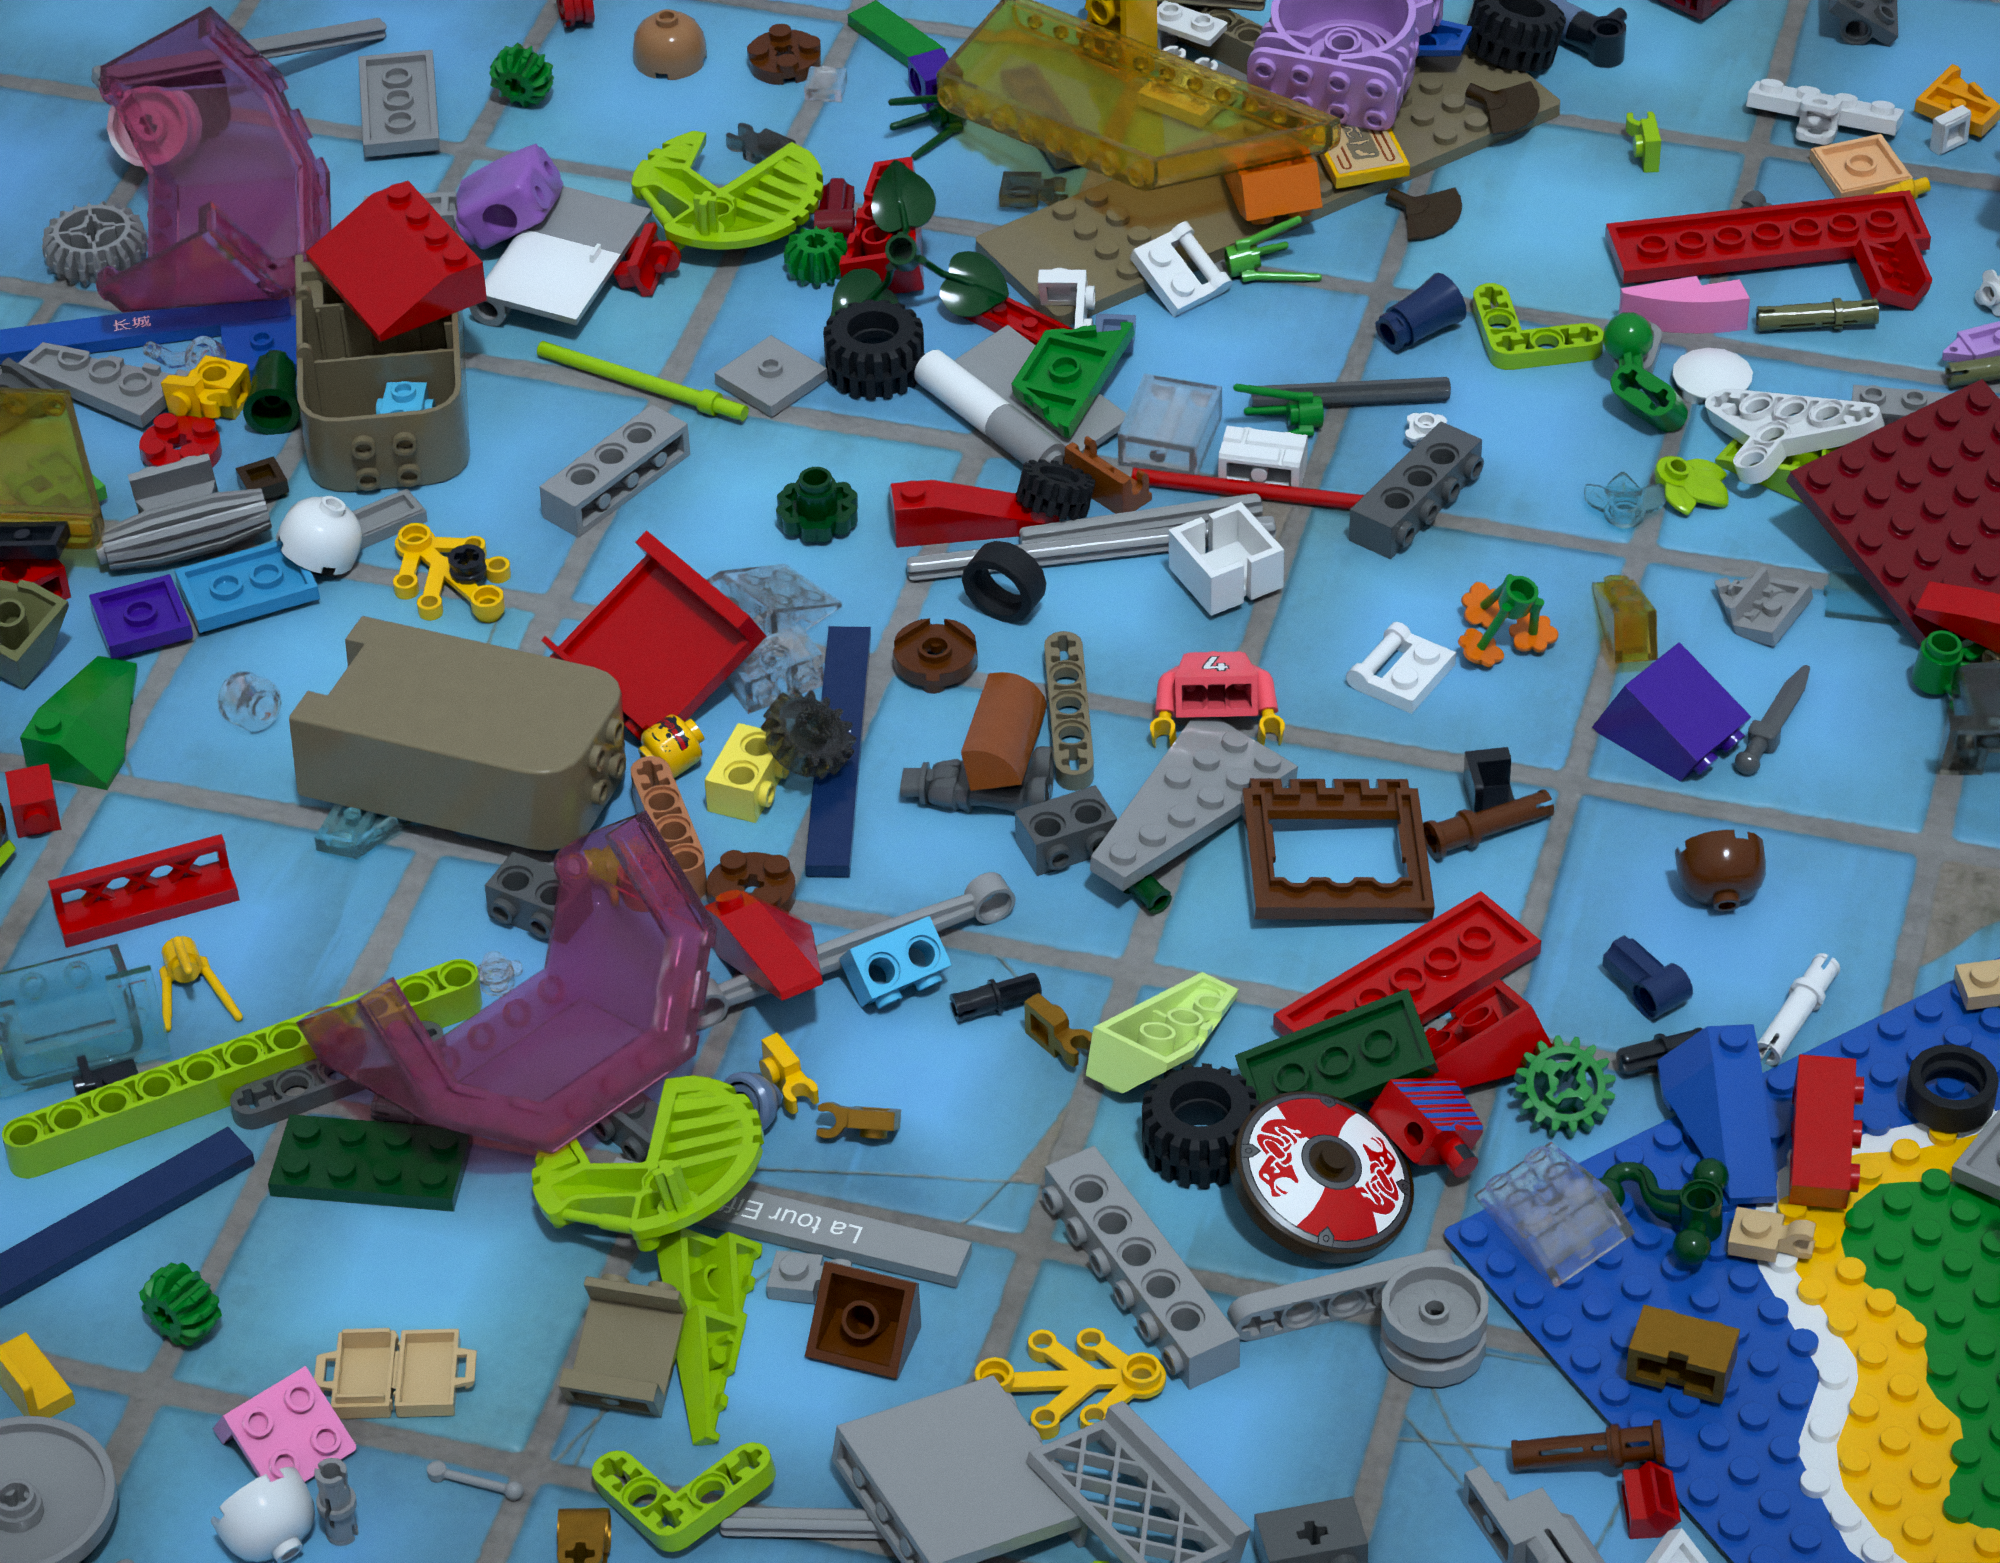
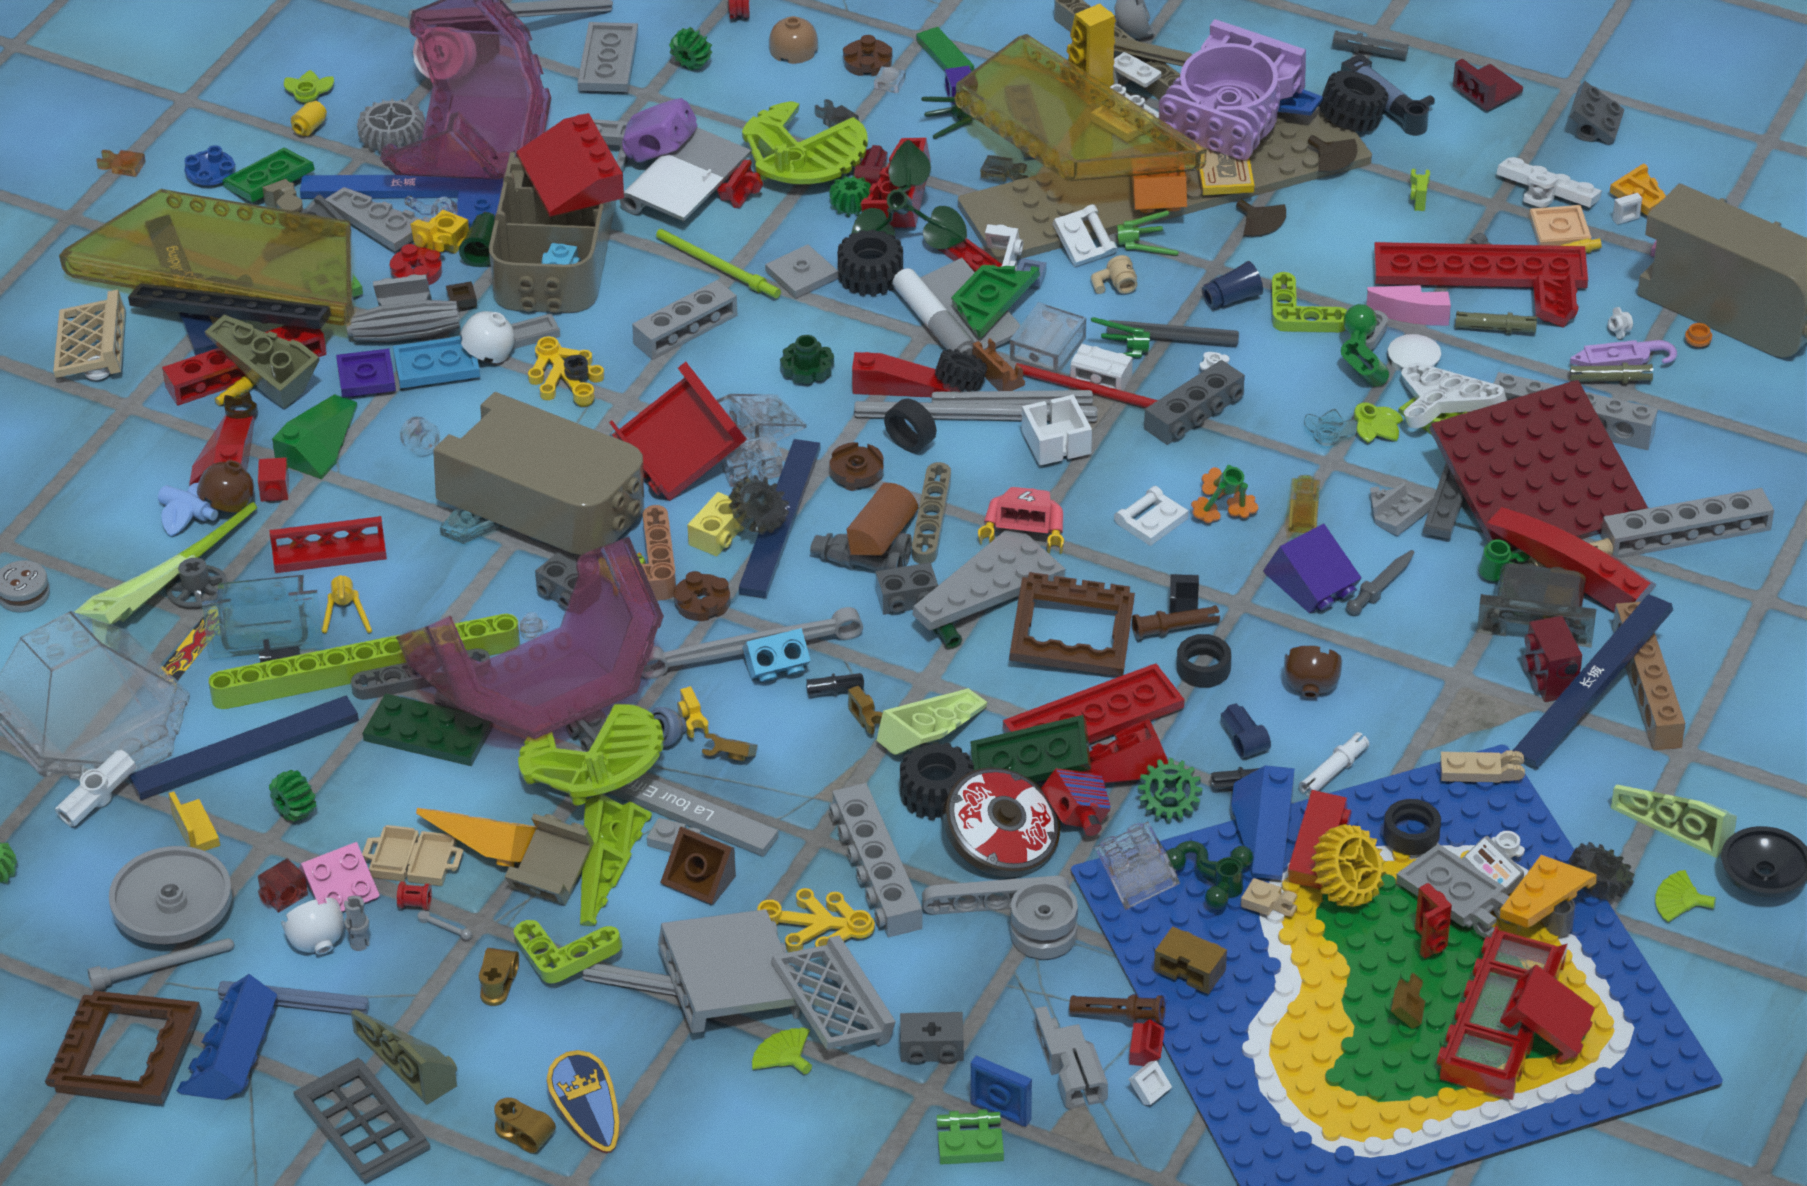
camera: 10 degrees right, 0 degrees up
yellow head [638,714,705,778] -> none
red wedge [703,890,823,1001] -> none
none -> clear red brick [258,858,308,913]
none -> red bush [397,881,432,911]
none -> light orange wedge [416,808,537,867]
none -> tan piece [1091,255,1137,294]
none -> black tyre [1176,634,1232,687]
none -> yellow gear [1311,824,1387,907]
none -> dark grey tile [1423,463,1465,539]

